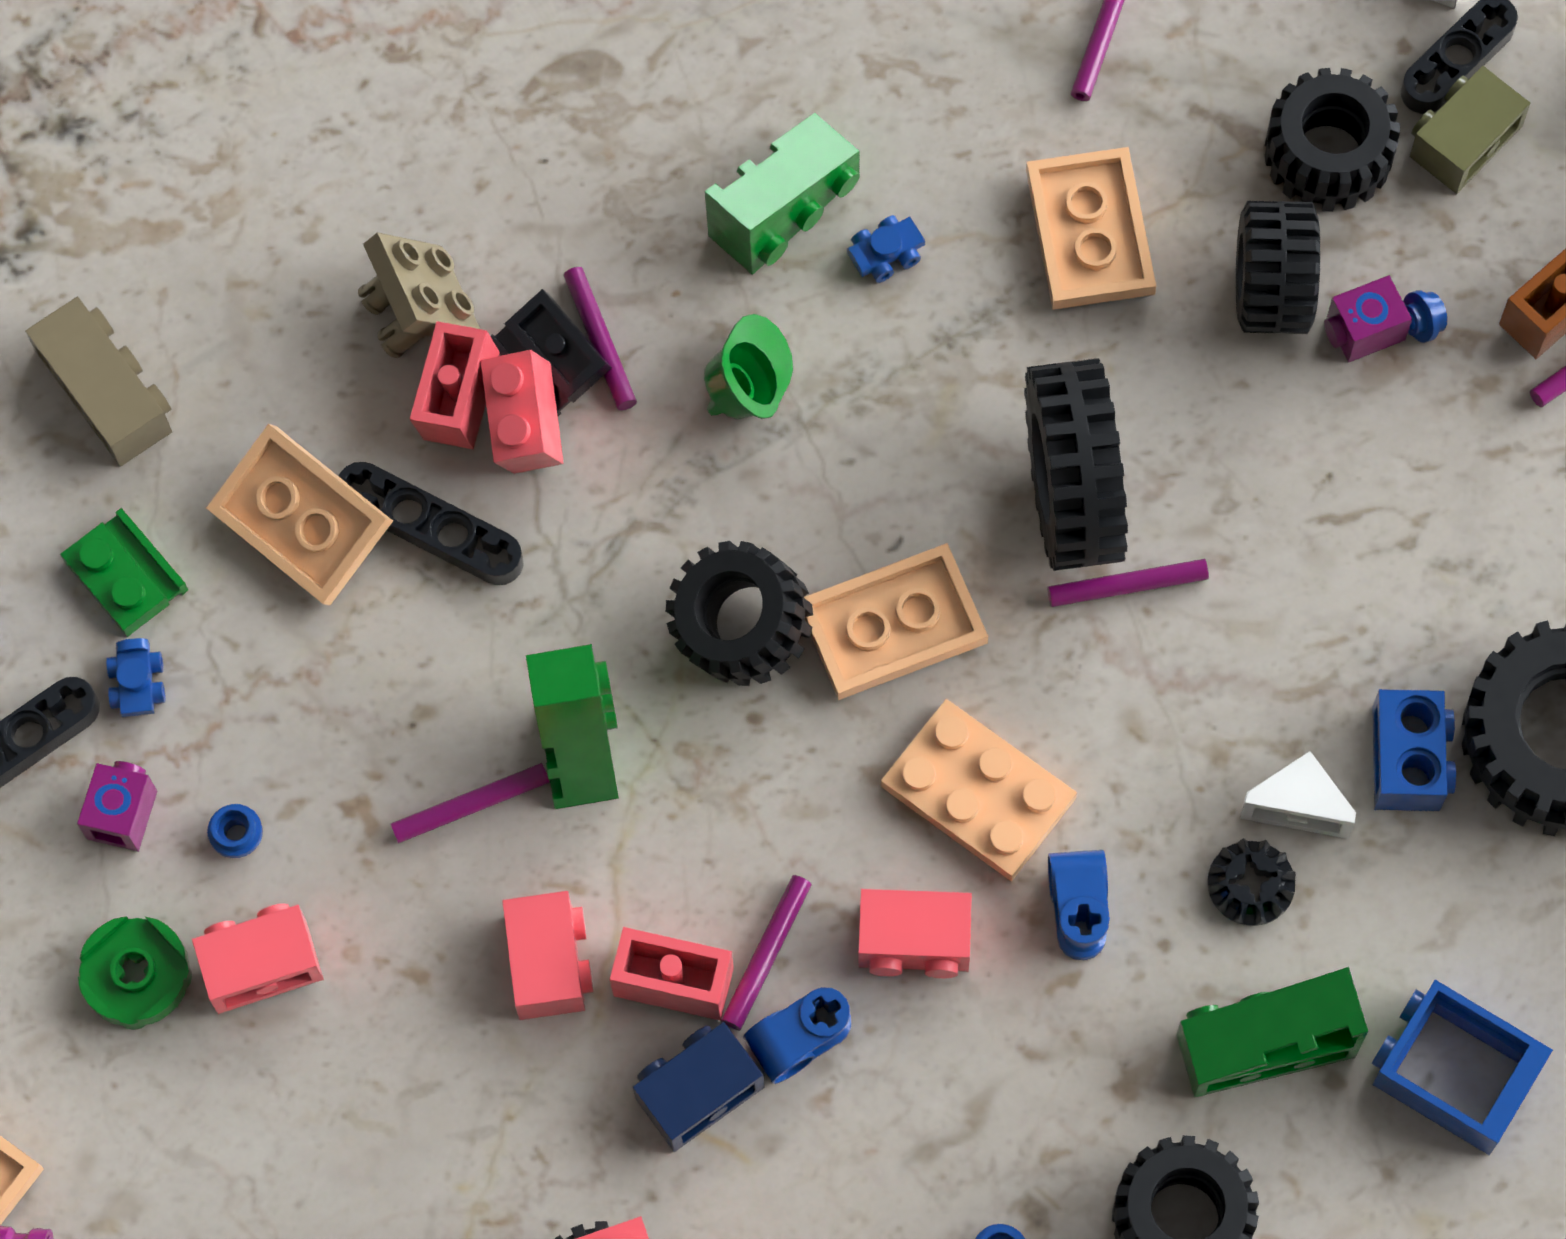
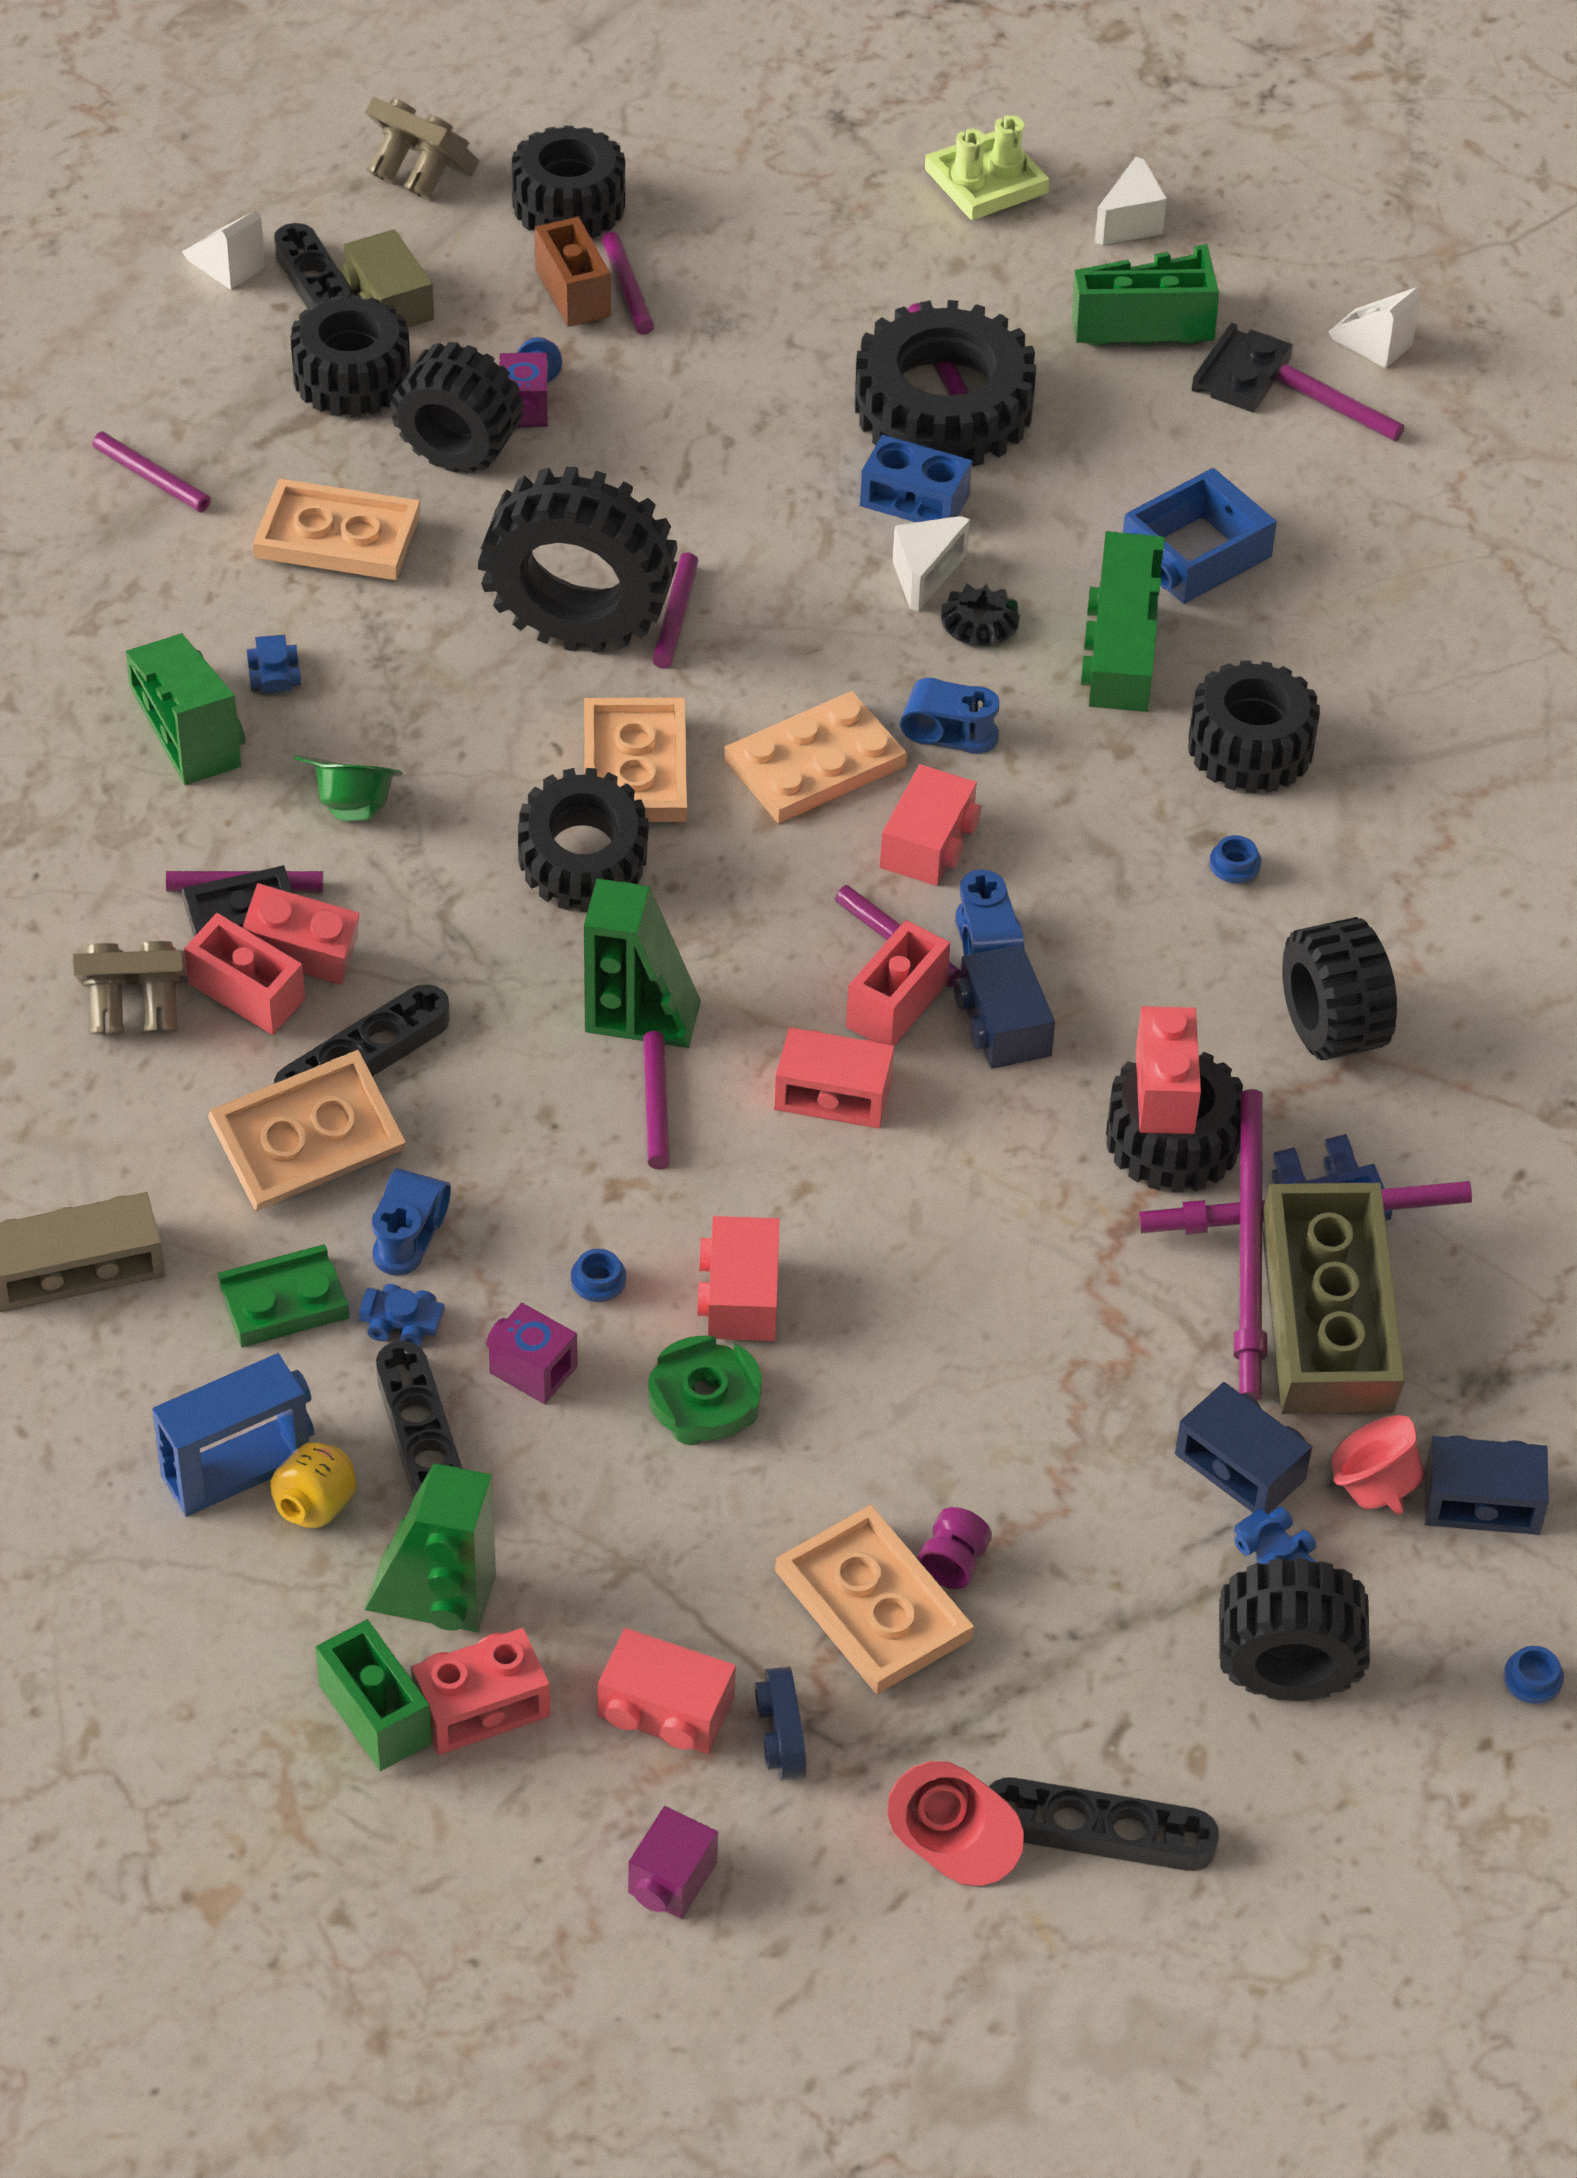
camera: 75 degrees left, 20 degrees down
none -> blue piece [372,1168,451,1275]

